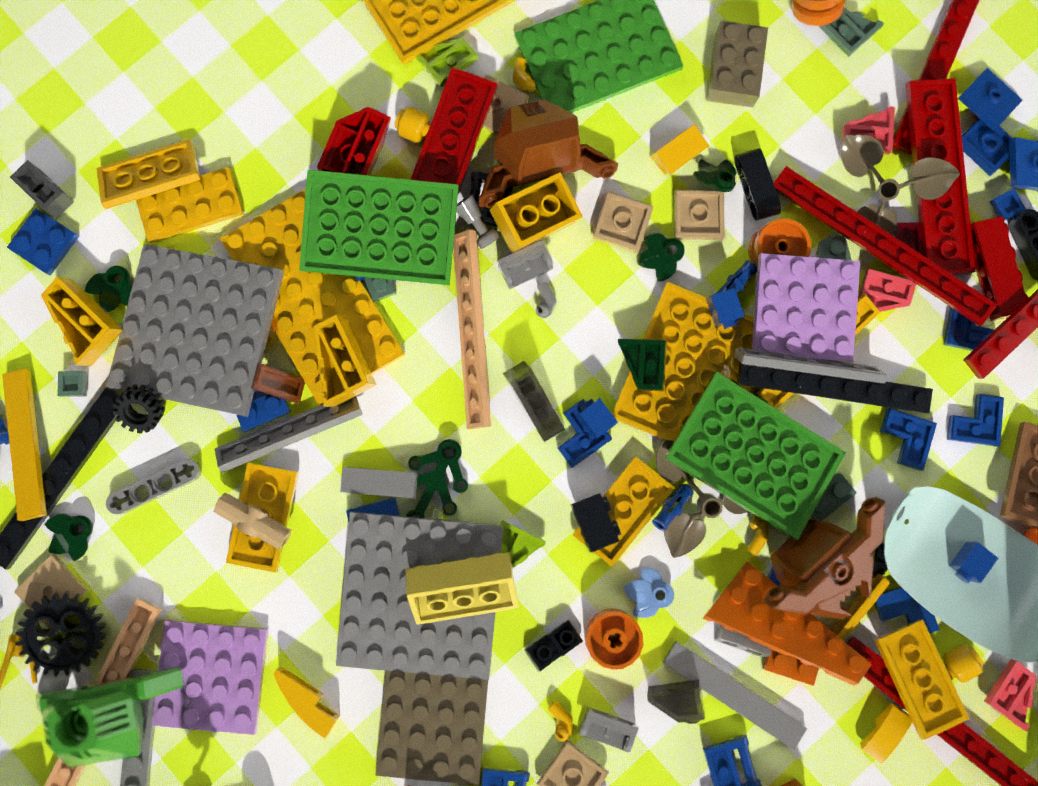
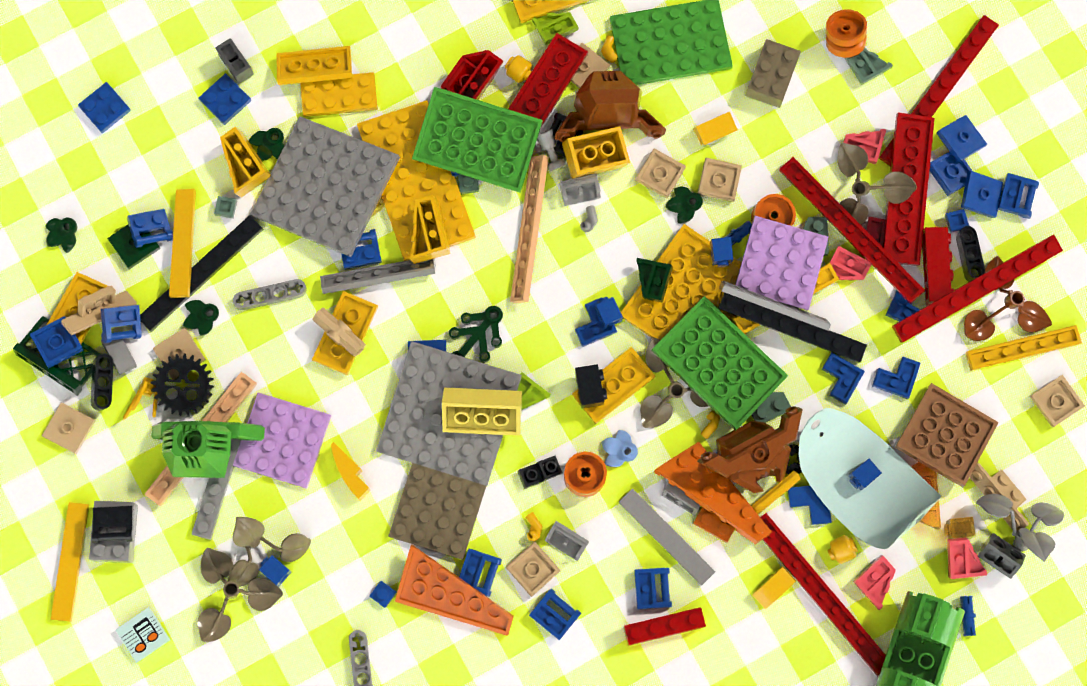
camera: 15 degrees right, 5 degrees down
black tyre [113,384,165,434] -> none
dark orange tile [251,363,305,403] -> none
light grey tile [340,467,418,499] -> none
clear smoke slope [502,361,565,442] -> none
clear smoke slope [647,679,705,724] -> none
blue pin [652,484,694,531] -> none
dark green plate [693,159,737,192] -> none
black beam [734,148,781,221] -> none
yellow plate [874,620,970,740] -> none

